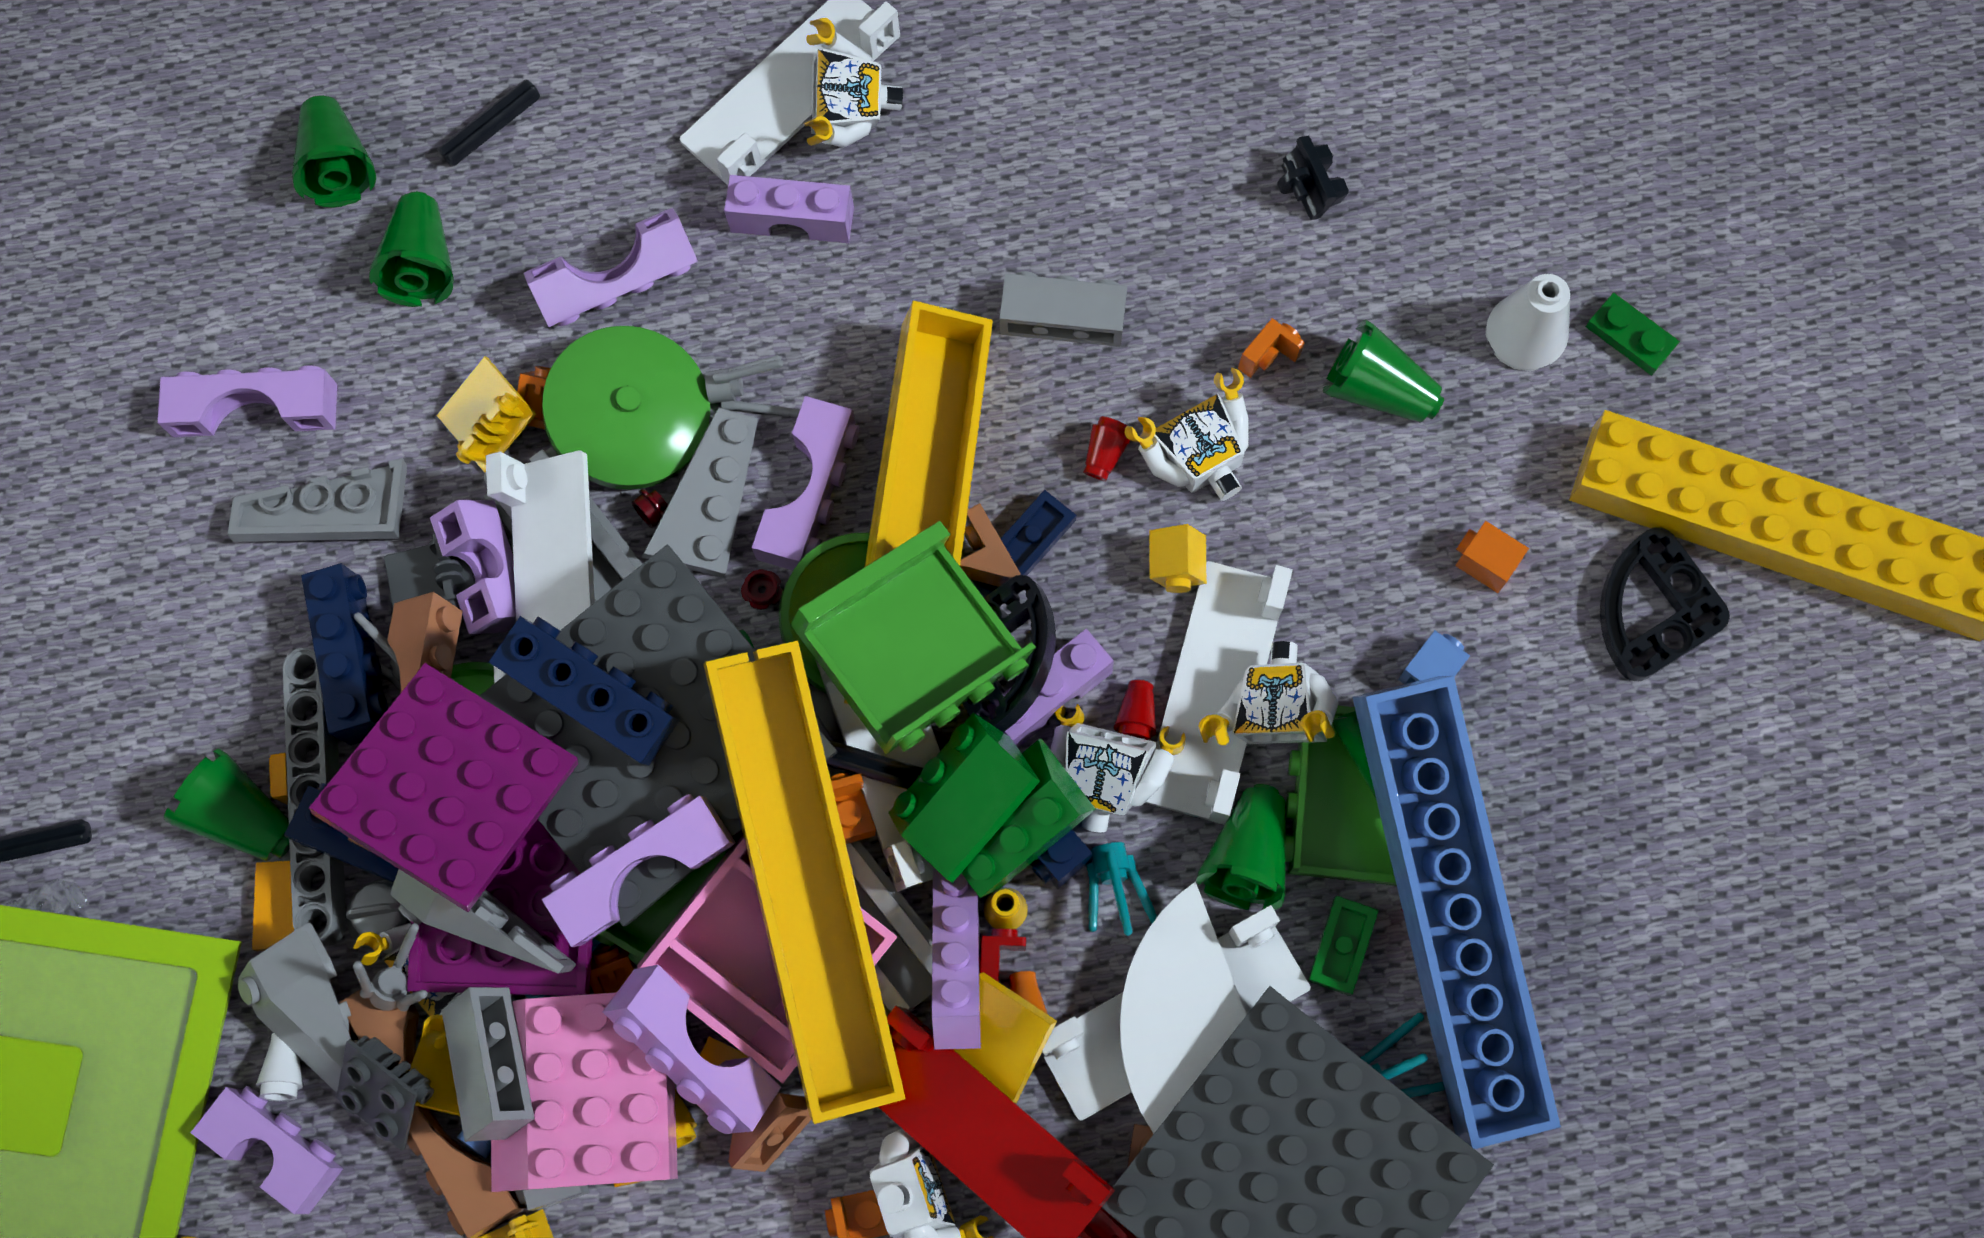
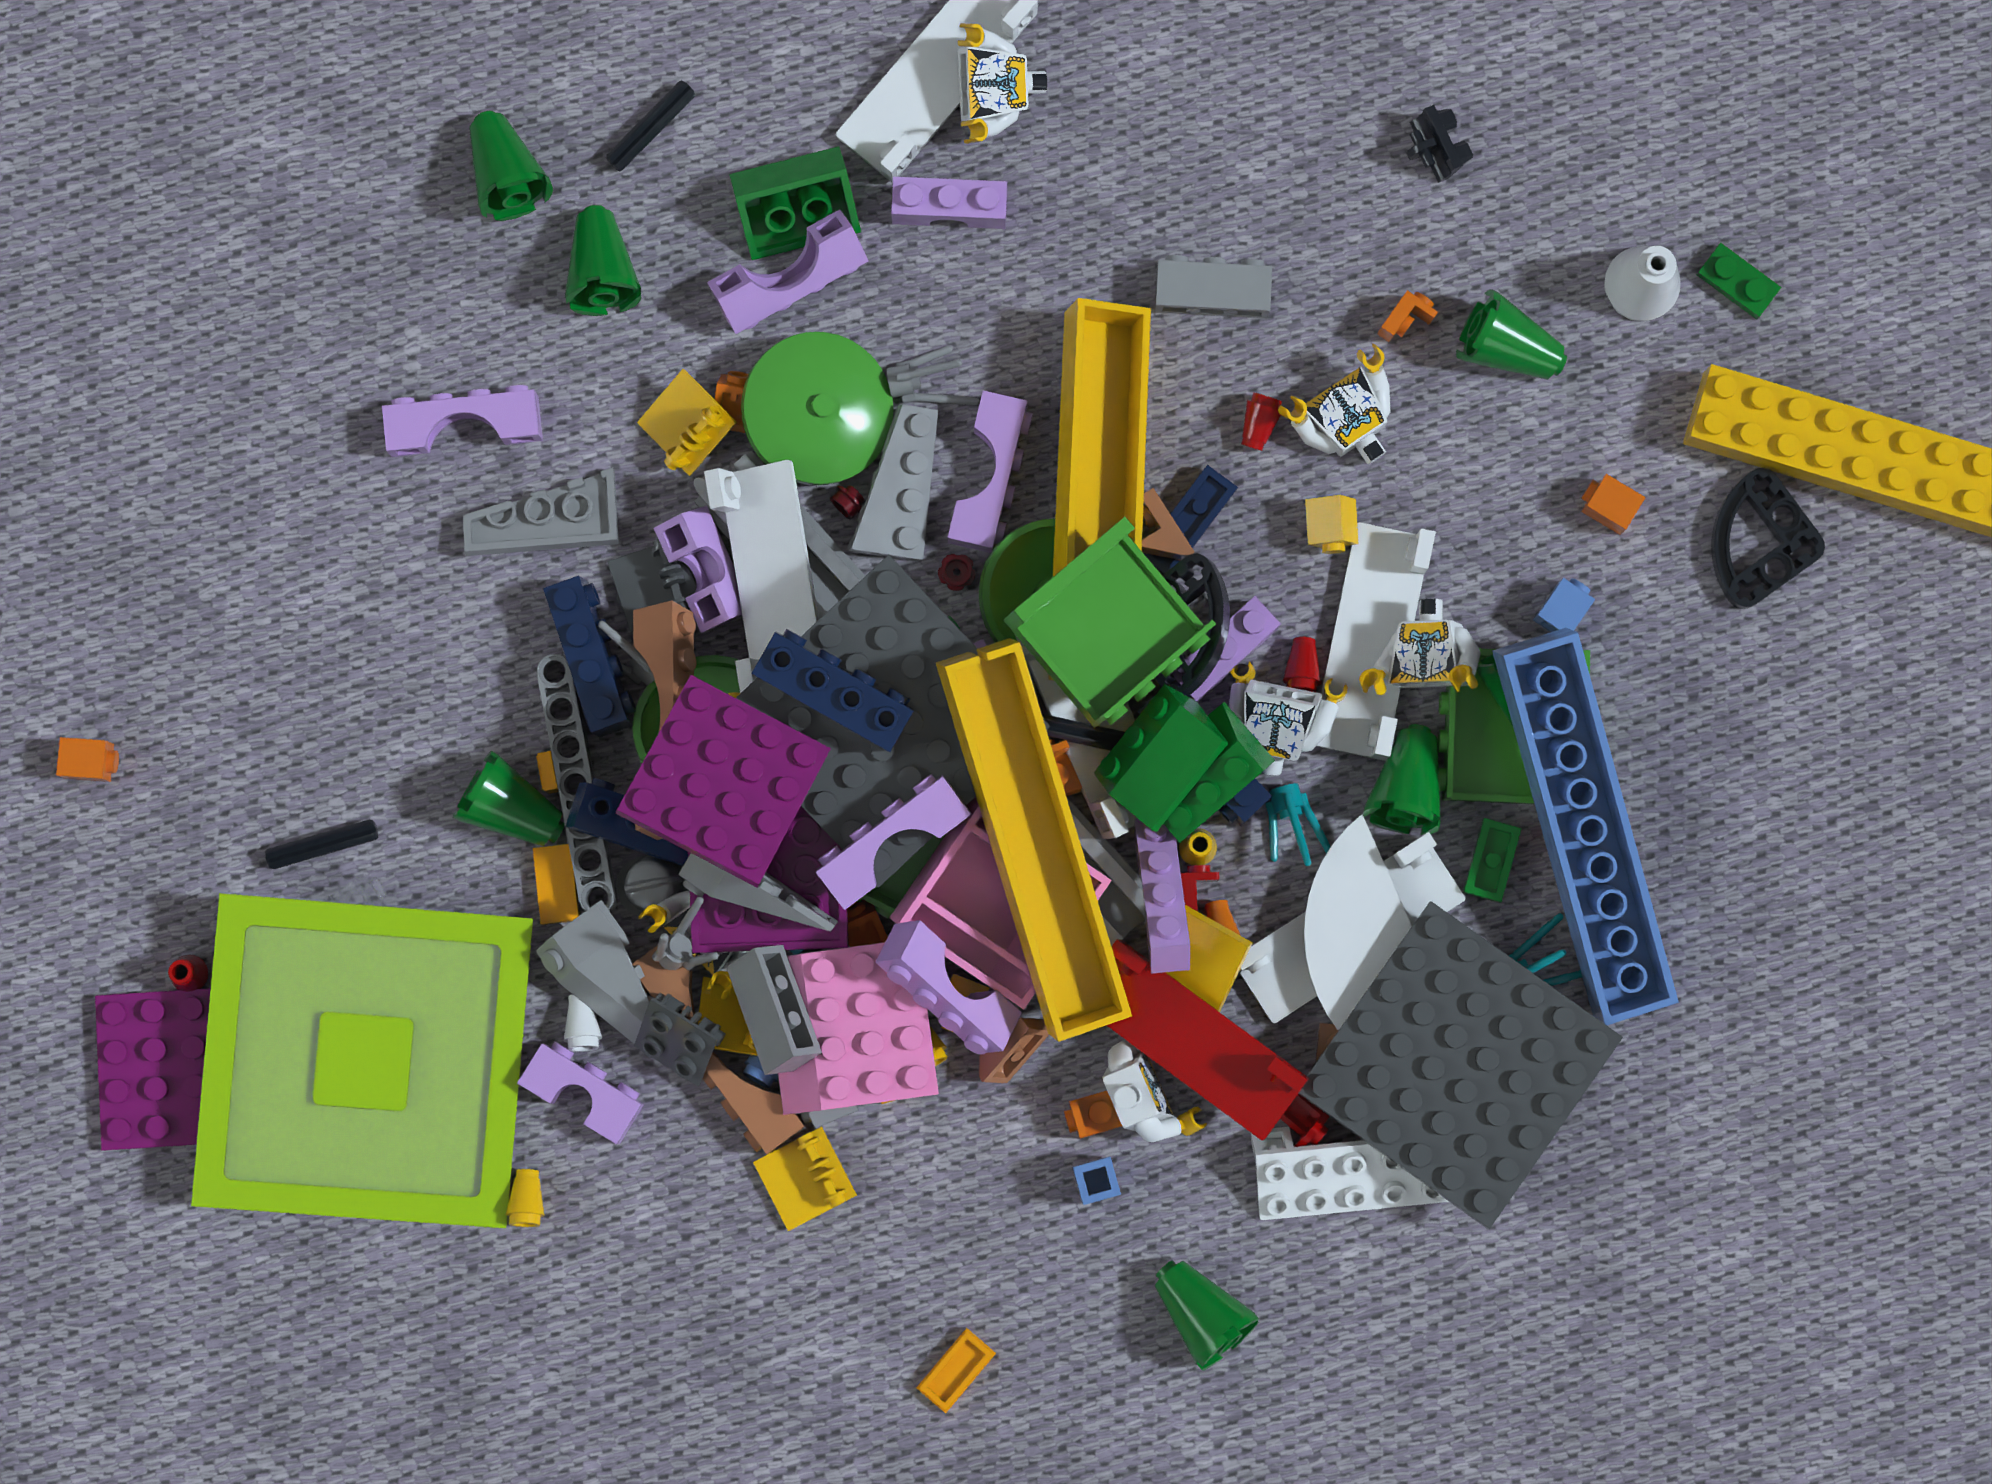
camera: 10 degrees left, 10 degrees up
none -> green slope [729,146,861,260]

